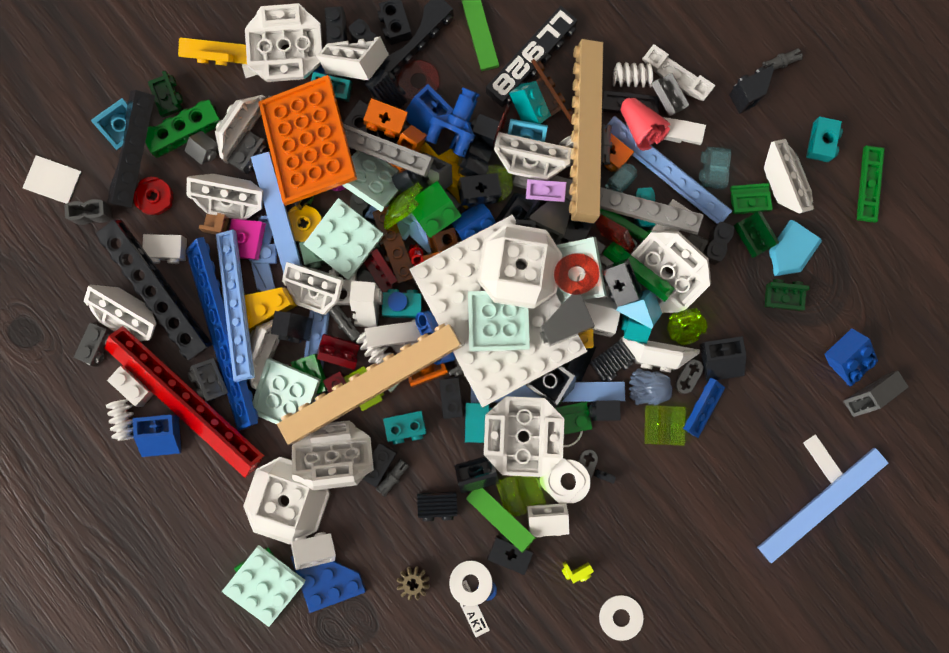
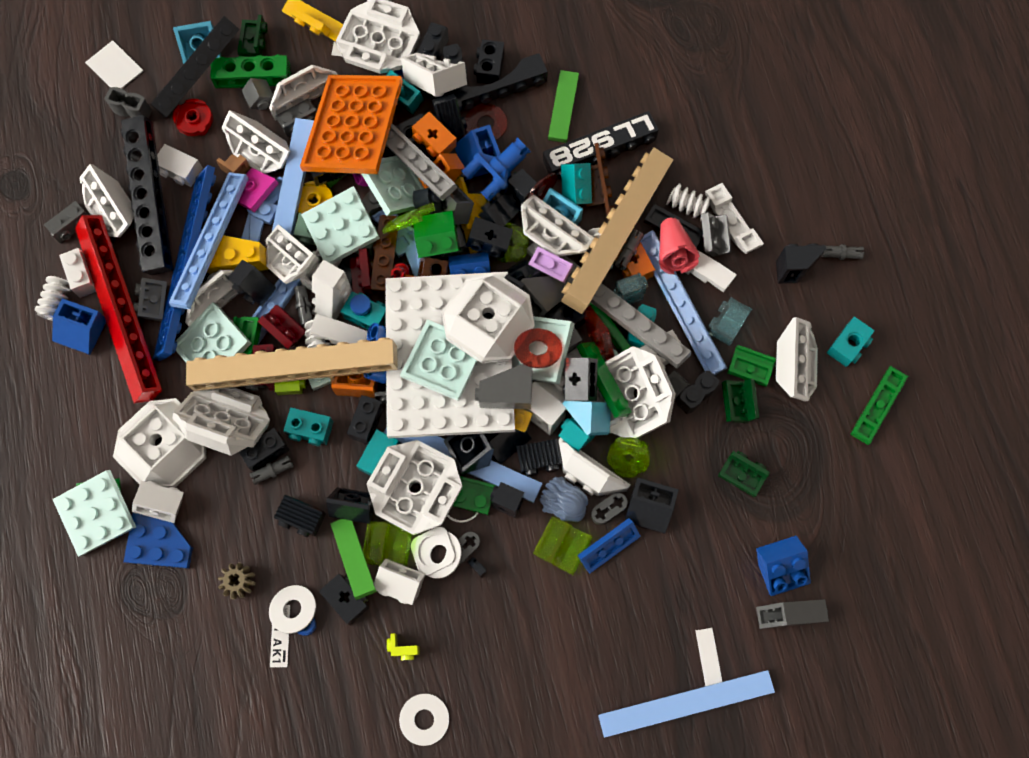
camera: 25 degrees right, 10 degrees down
medium azure tile [769,220,822,277] -> none

